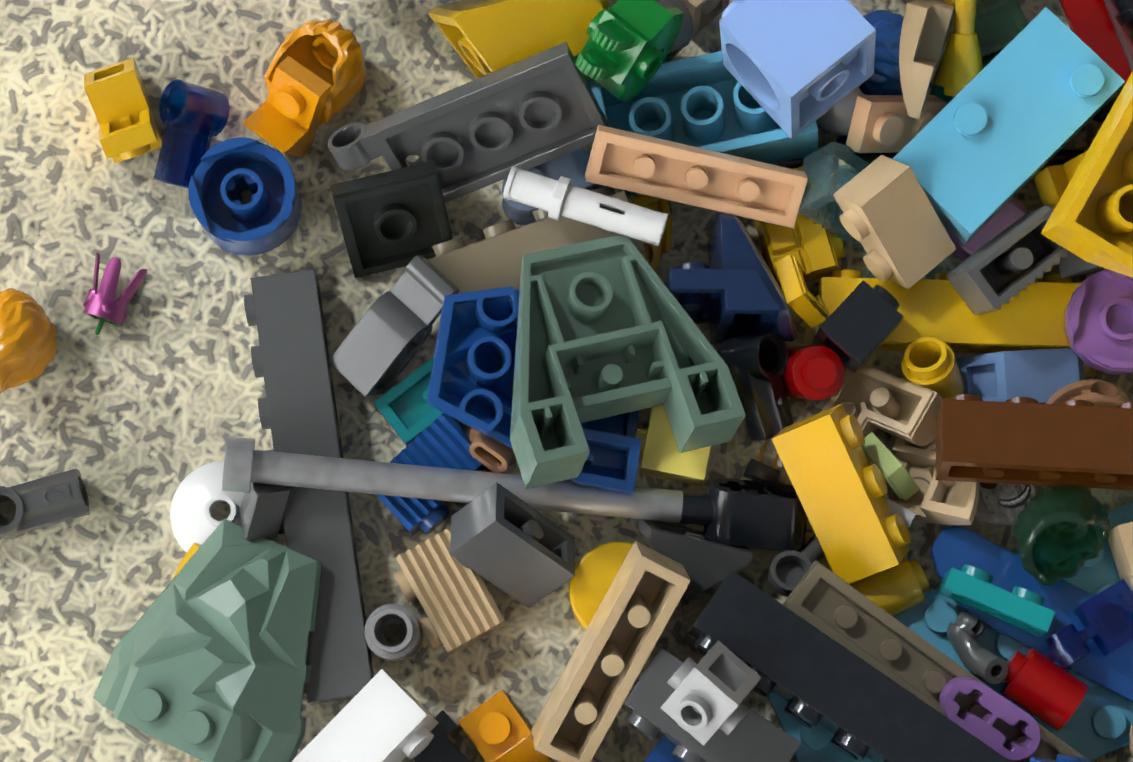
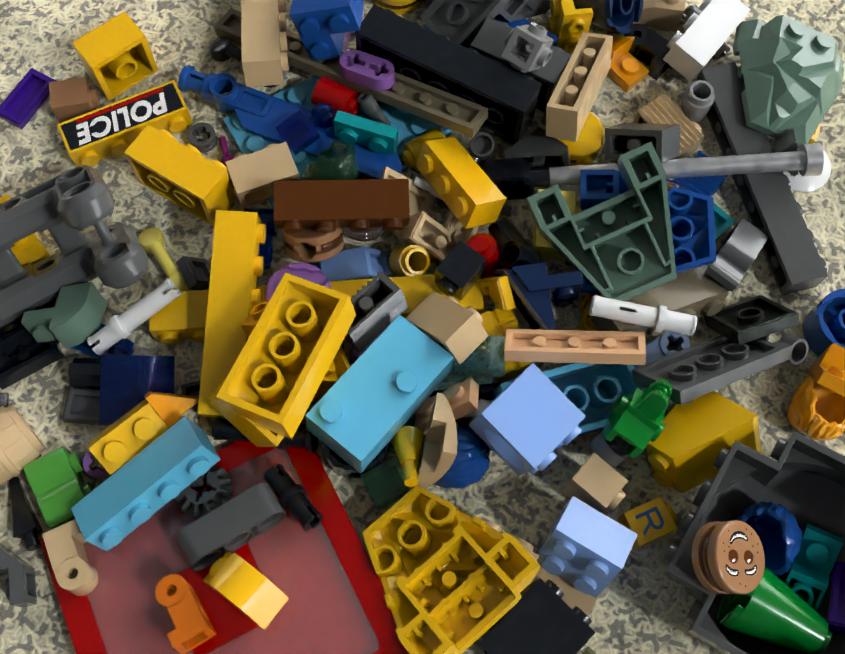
camera: 170 degrees right, 10 degrees down
yellowish green tile [862,432,920,501] -> none

